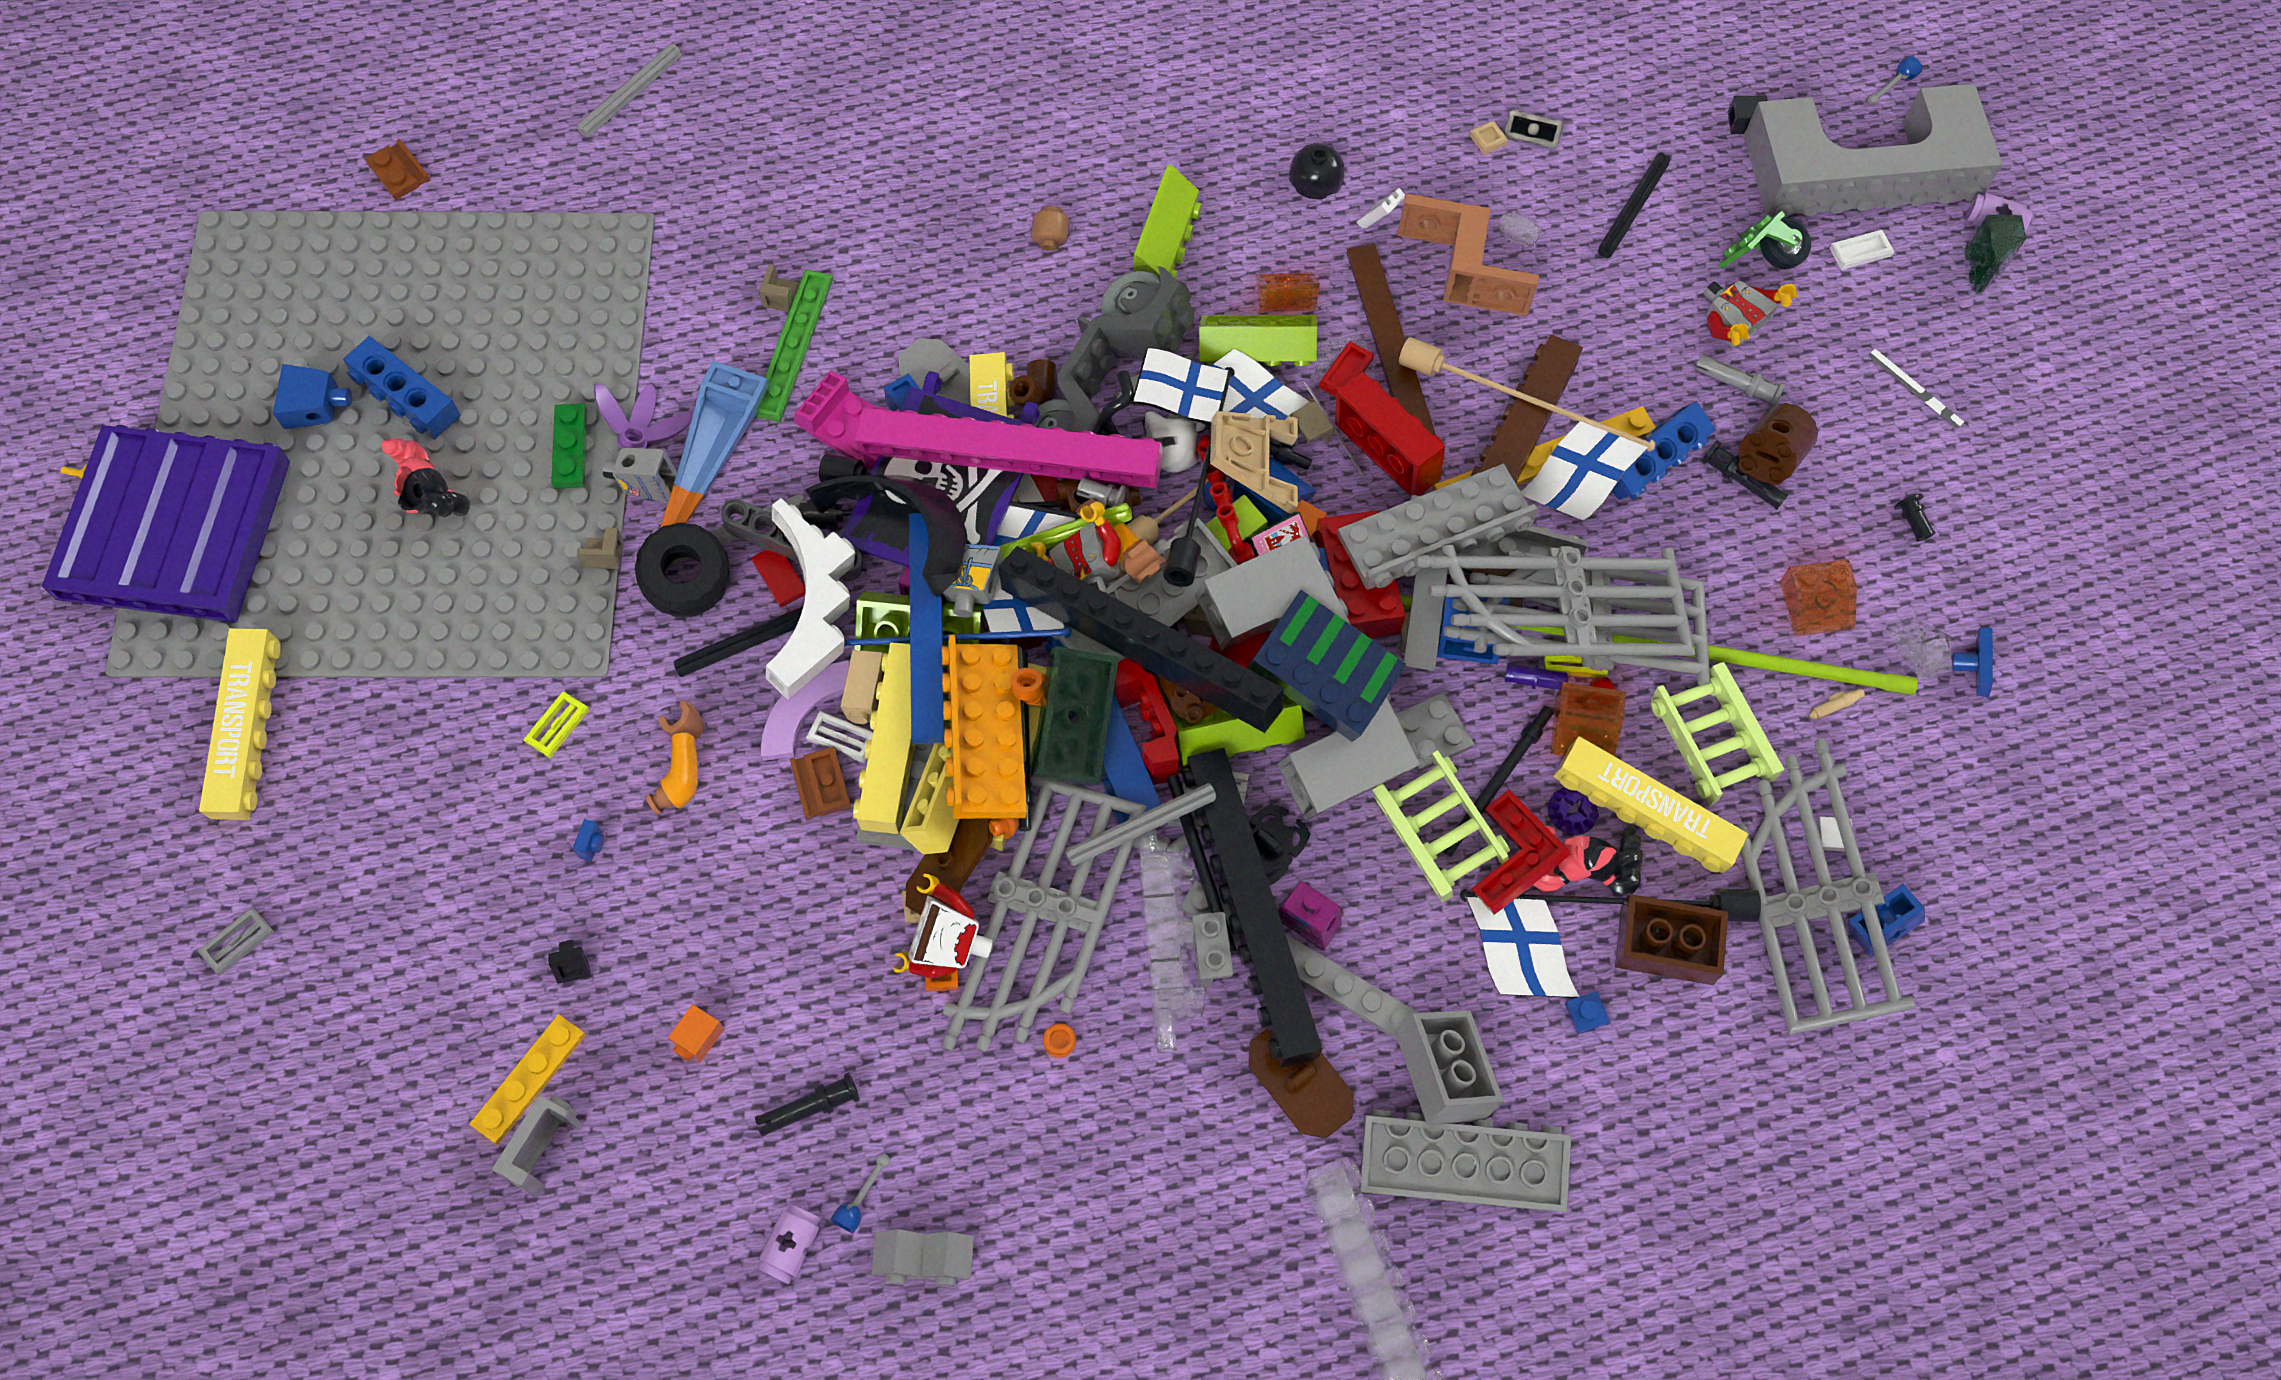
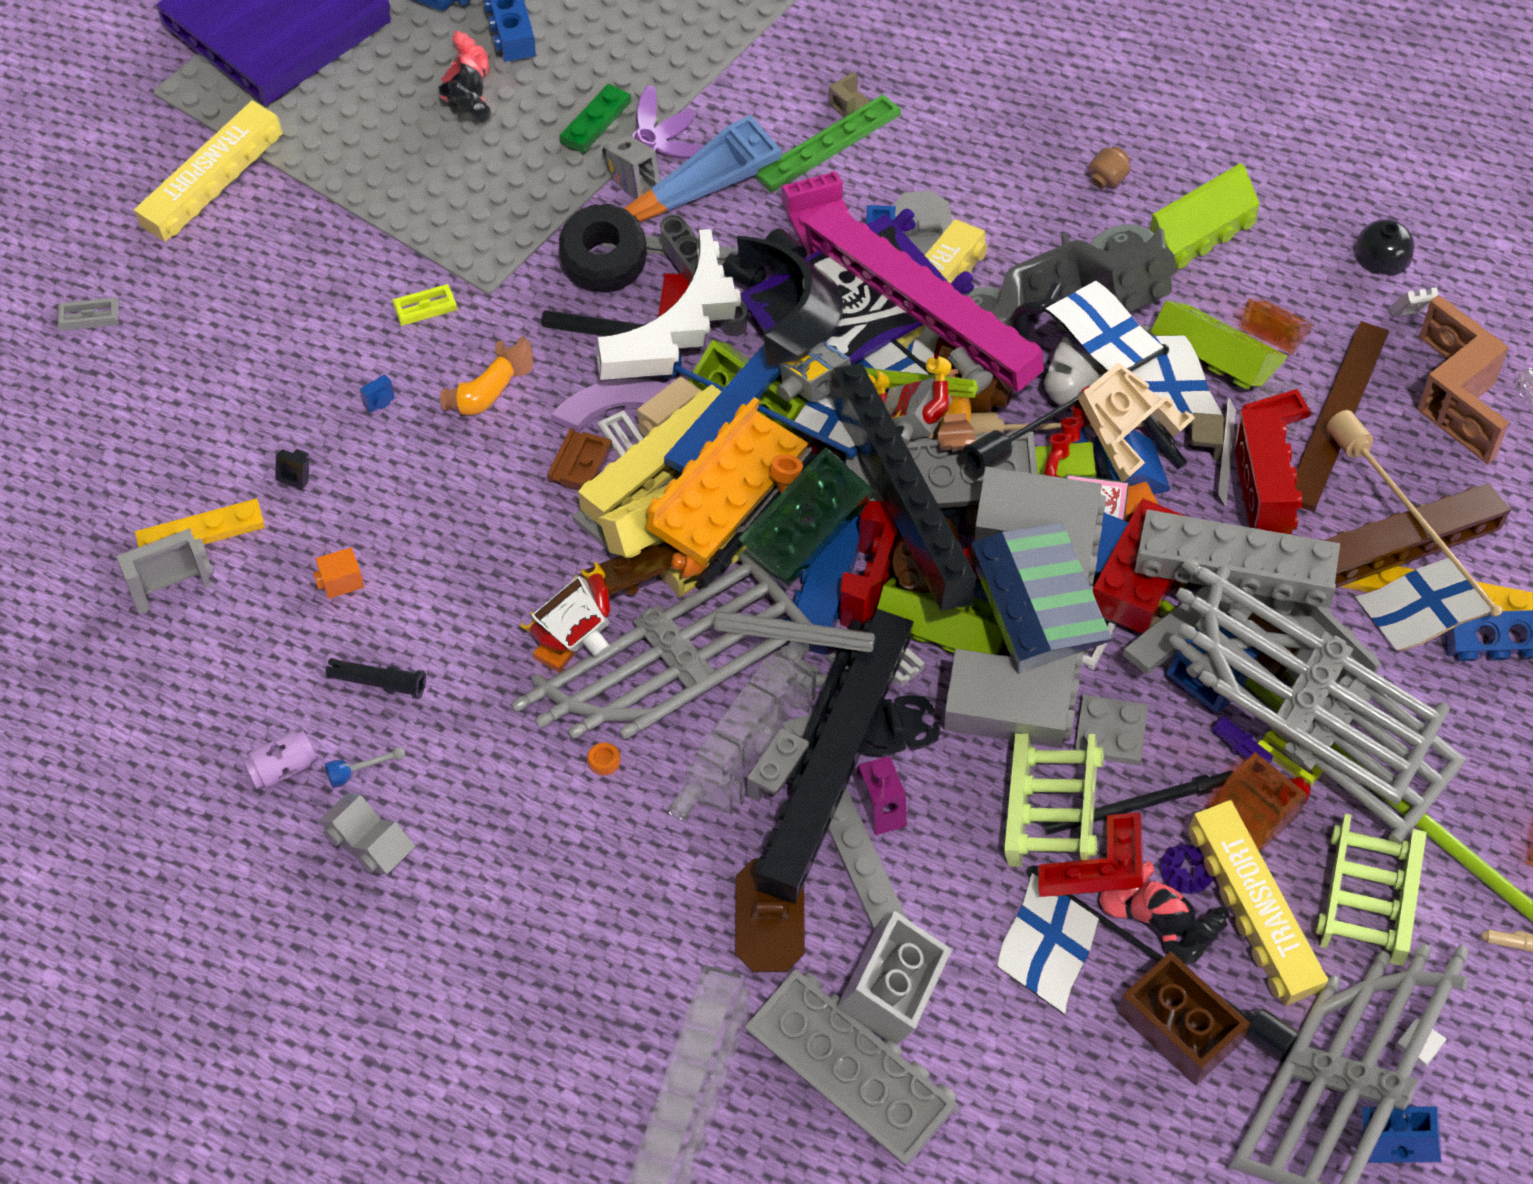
camera: 40 degrees right, 10 degrees down
dark tan panel [577,527,624,569] -> none
reddish brown cylinder [1008,359,1056,408] -> none
blue plate [1565,991,1610,1035] -> none

